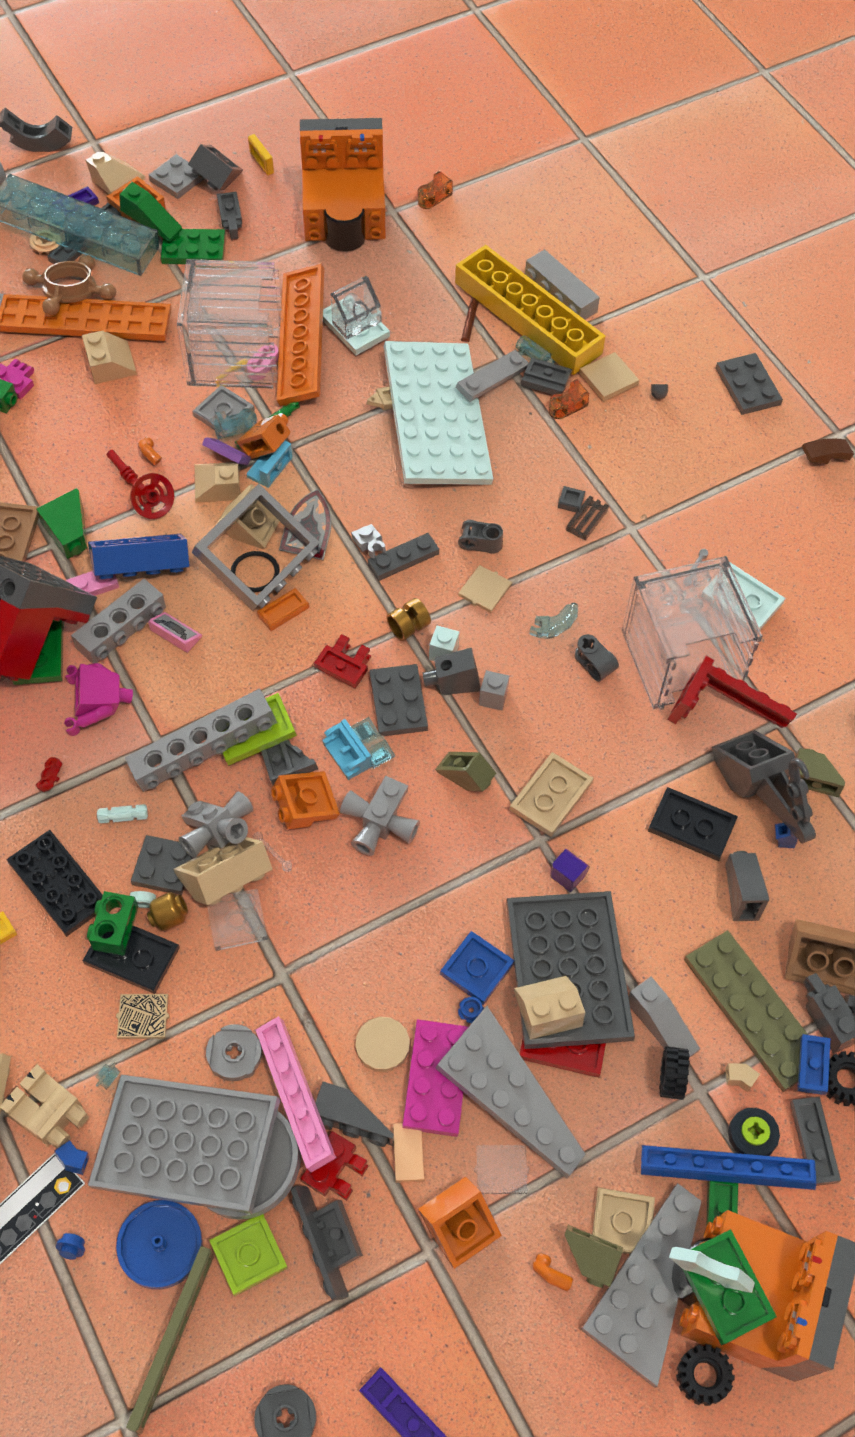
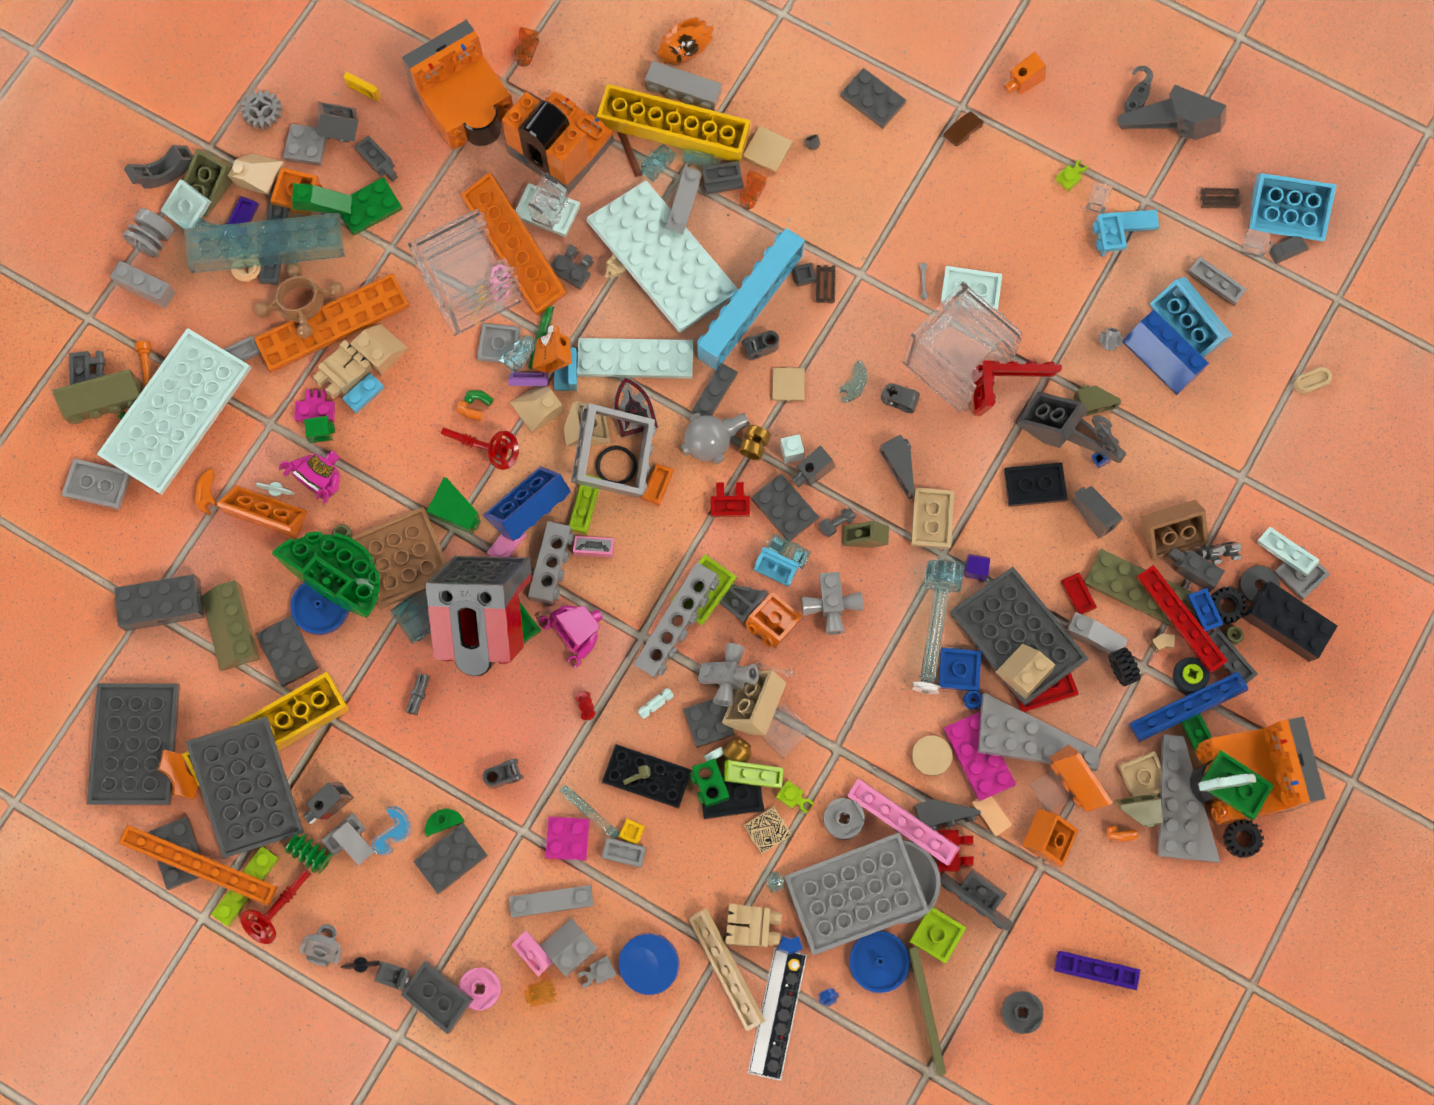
camera: 30 degrees left, 15 degrees up
light grey plate [351,524,386,559] -> none
light grey brick [479,670,510,711] -> none
none -> light aqua plate [160,179,211,233]
none -> olive slope [184,149,233,217]
none -> light grey gear [241,89,283,130]
none -> tan hips [313,340,373,399]
none -> medium azure plate [342,373,384,414]
none -> green arm [464,390,494,406]
none -> piece [502,91,614,195]
none -> dark grey plate [551,244,594,290]
none -> lime tile [569,475,602,535]
none -> light aqua plate [577,338,693,379]
none -> olive hand [623,765,651,785]
none -> clear light blue leg [641,144,676,182]
none -> orange head [657,17,714,65]
none -> light grey piece [680,413,750,465]
none -> medium azure brick [697,228,805,370]
none -> lime tile [723,760,784,789]
none -> lime plate [776,780,813,813]
none -> dark grey bar [819,508,856,538]
none -> dark grey slope [879,435,914,499]
none -> clear light blue piece [911,560,964,694]
none -> orange slope [1049,744,1113,812]
none -> red tile [1060,573,1097,615]
none -> red plate [1136,565,1228,674]
none -> olive plate [1224,626,1244,645]

